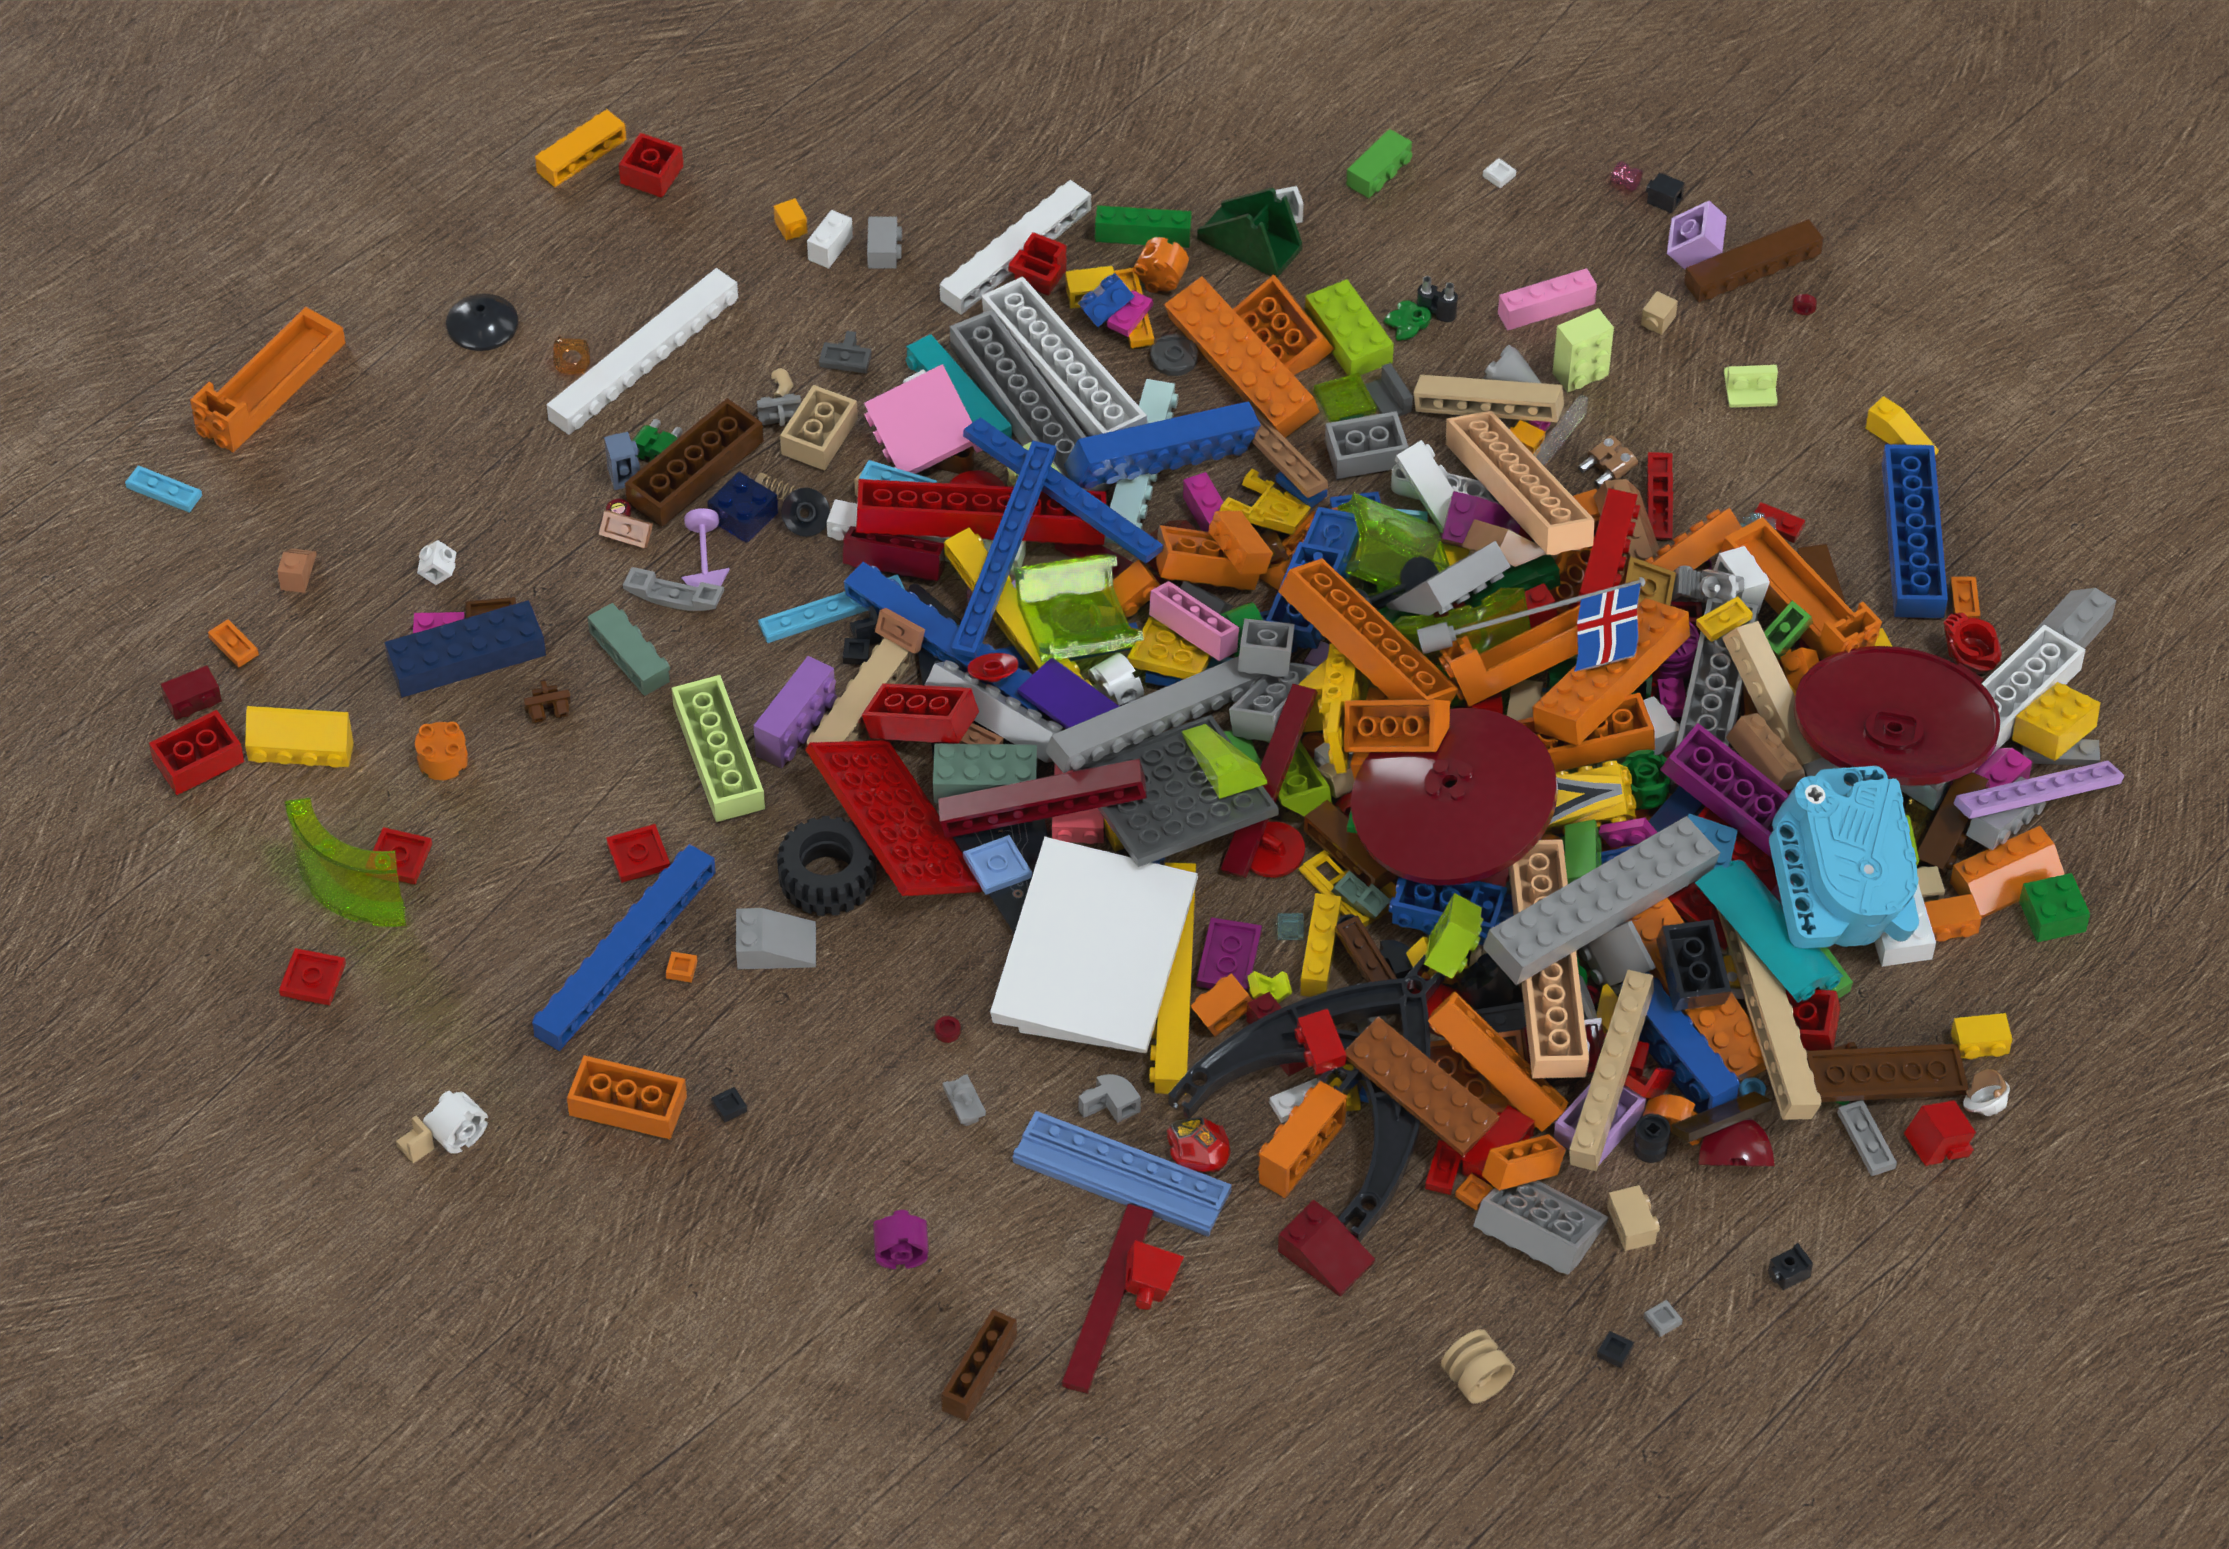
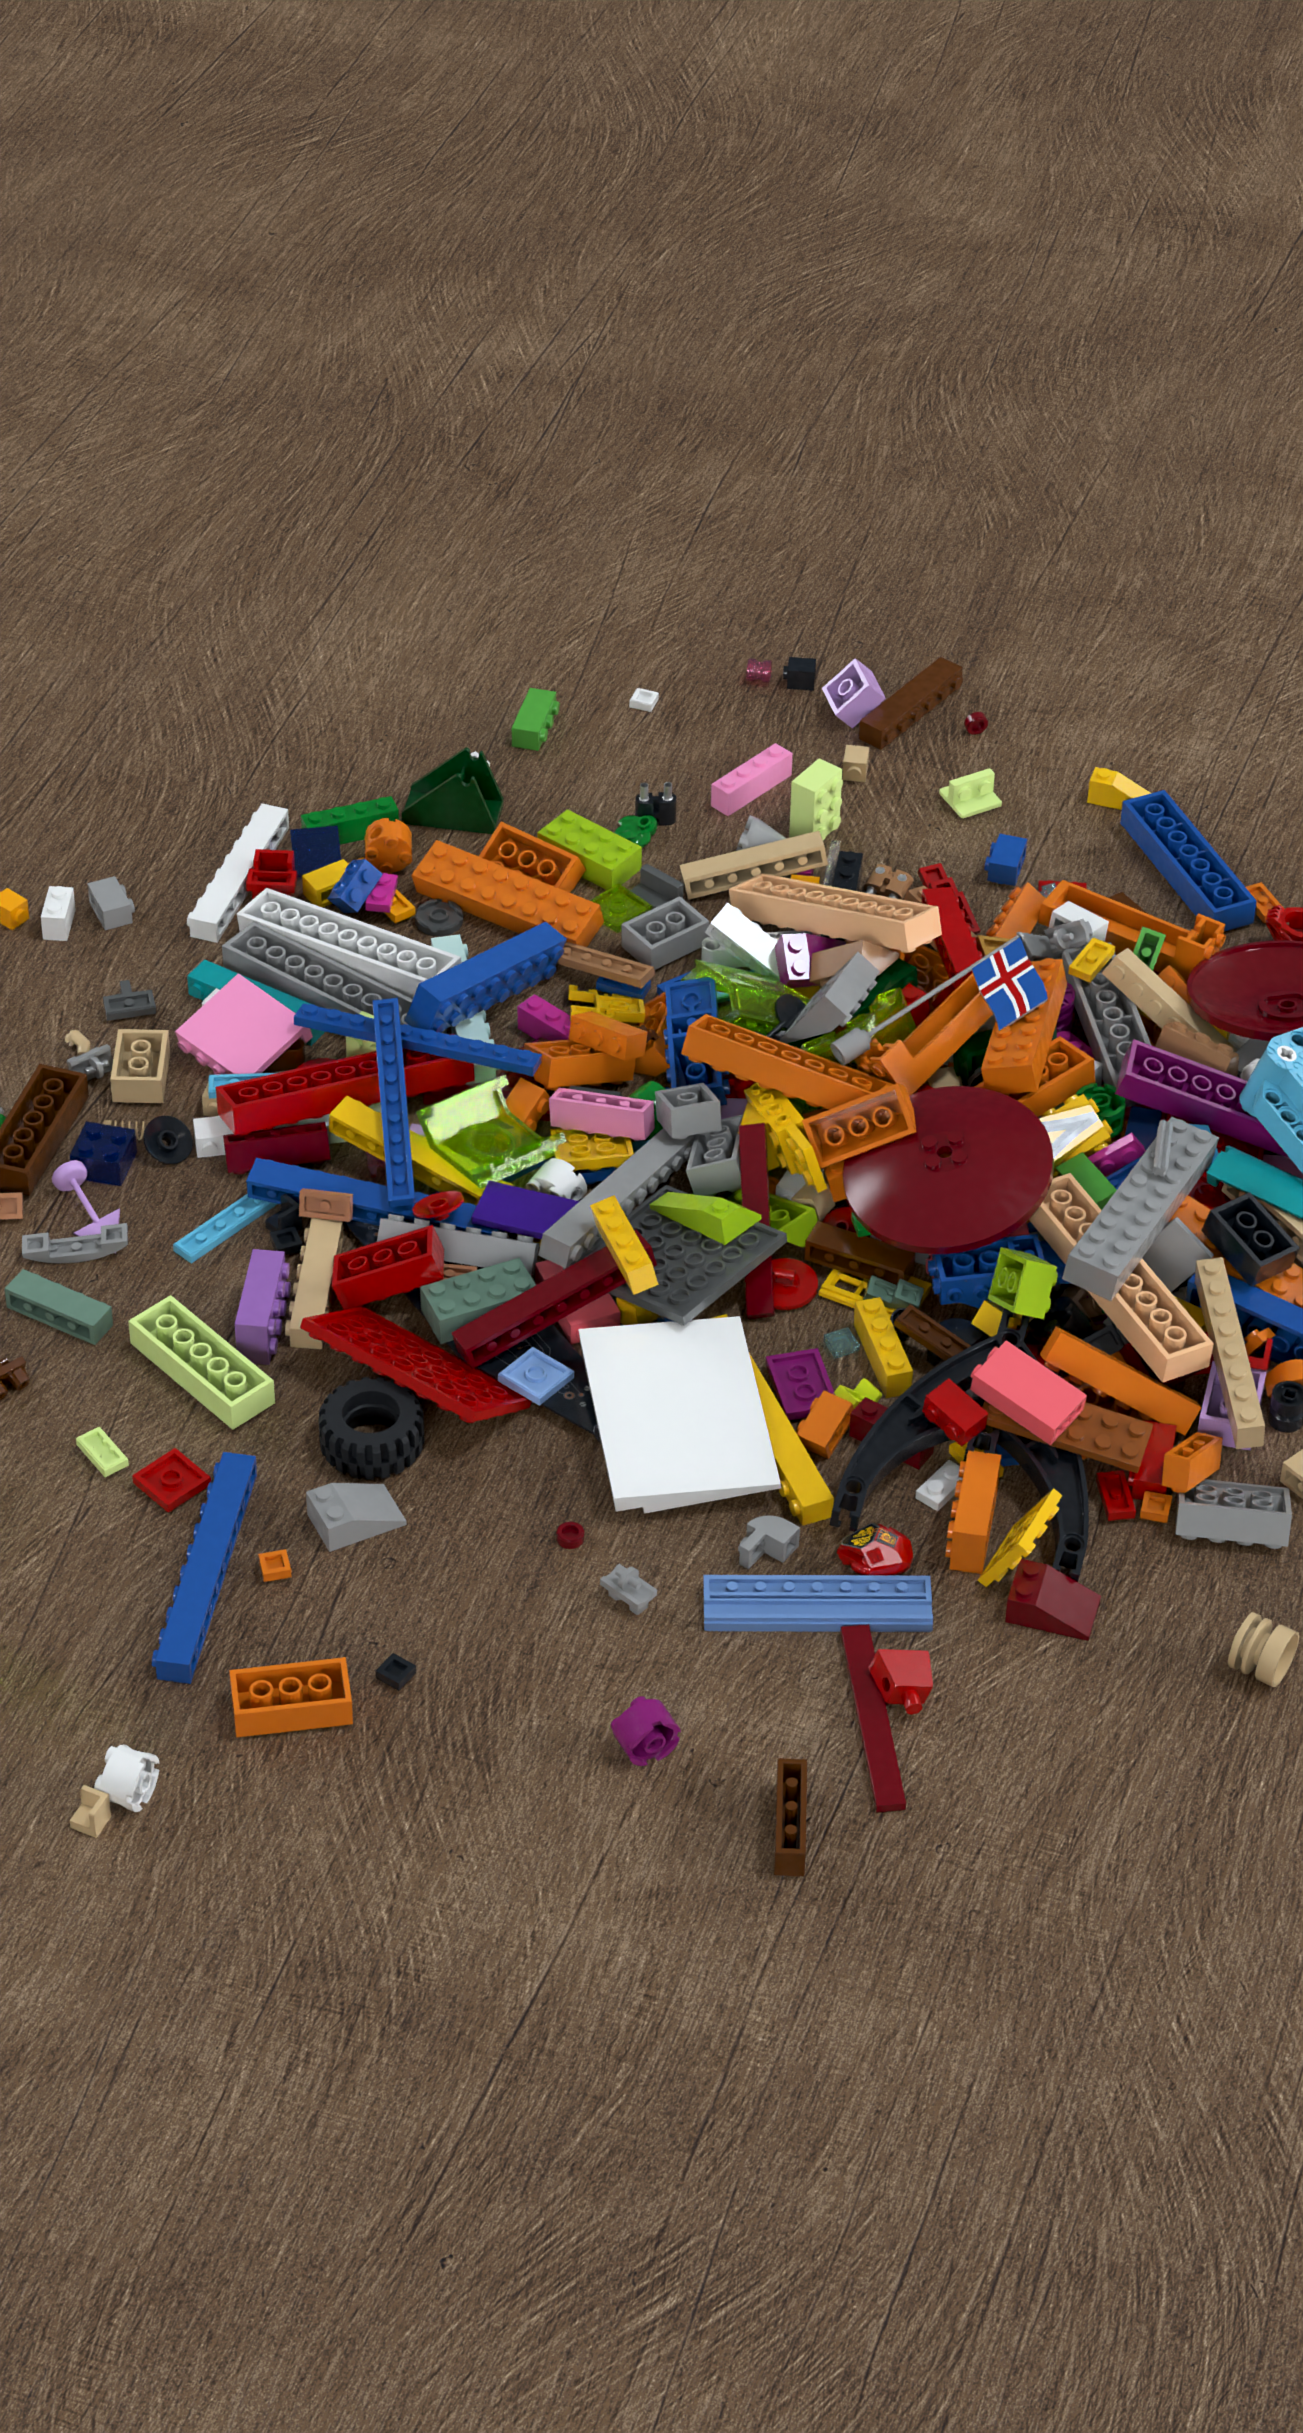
camera: 25 degrees left, 10 degrees down
none -> yellowish green plate [76,1427,129,1477]
none -> clear blue tile [290,826,341,877]
none -> yellow brick [590,1195,659,1295]
none -> black brick [832,851,863,892]
none -> coral brick [970,1340,1087,1446]
none -> yellow plate [977,1488,1062,1587]
none -> blue brick [984,834,1027,886]
none -> light grey axle [1152,1119,1173,1177]
none -> orange plate [1245,1327,1276,1356]

